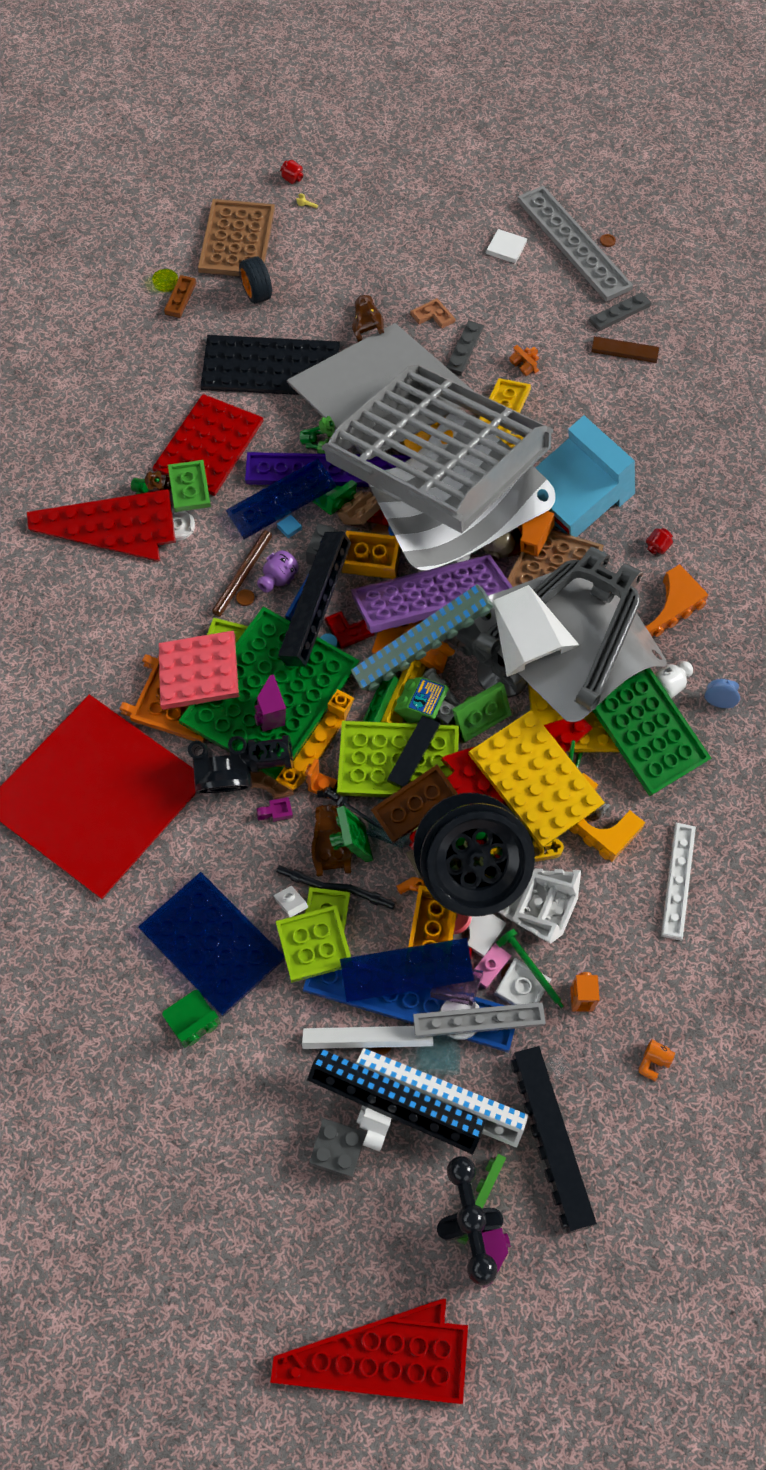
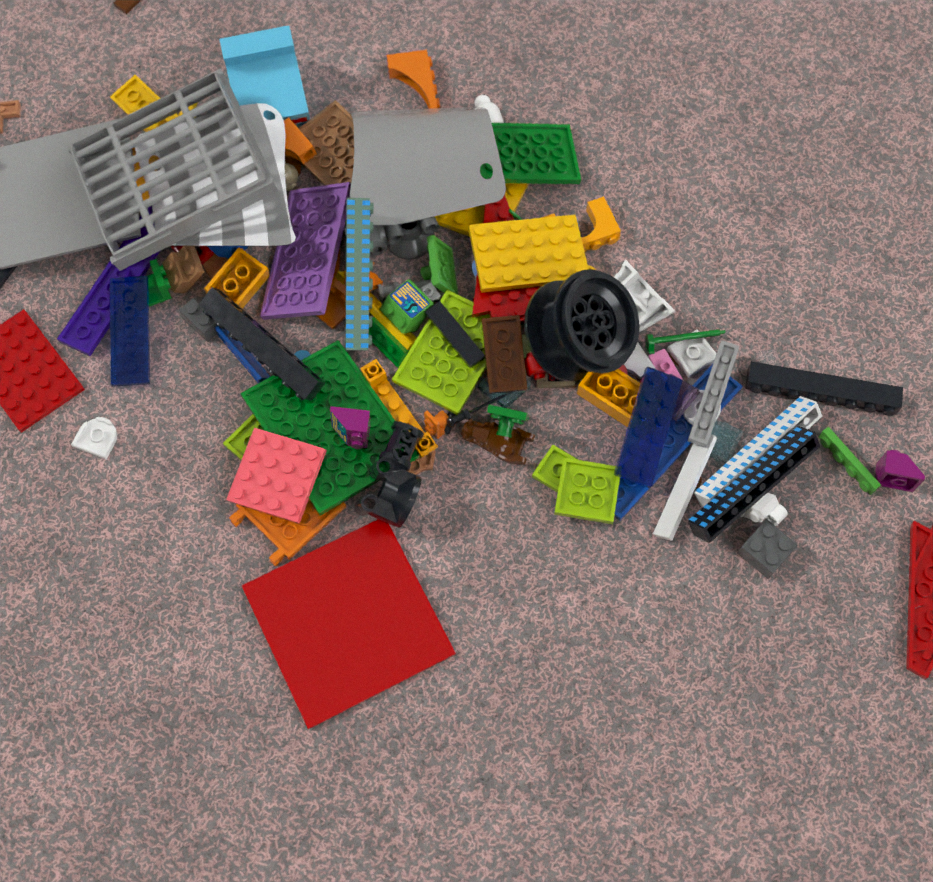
camera: 60 degrees left, 5 degrees up
red wing [27,489,176,562] -> none
reddish brown plant [131,471,172,494] -> none
clear blue plate [138,872,285,1017] -> none
green bracket [162,990,221,1048] -> none
bright green plate [168,460,211,512] -> none
reddish brown axle [212,530,272,617] -> none
dark orange piece [236,589,255,606] -> none
magenta plate [256,797,293,822] -> none
medium lavender piece [257,550,299,593] -> none
white plate [274,885,308,917] -> none
black bar [276,865,396,910] -> none
dark azure tile [277,515,302,538] -> none
plant [300,416,336,454] -> none
red tile [325,611,374,649] -> none
orange arm [396,877,426,895] -> none
black connector [437,1156,503,1285] -> none
dark grey plate [446,320,484,376] -> none
dark grey piece [475,547,643,711] -> none
white wedge [493,585,579,677] -> none
orange hips [509,345,539,376] -> none
orange brick [570,972,600,1012] -> none
orange piece [638,1039,675,1081] -> none
red head [646,528,673,555] -> none
white tile [661,822,696,941] -> none
medium blue piece [705,679,740,708] -> none

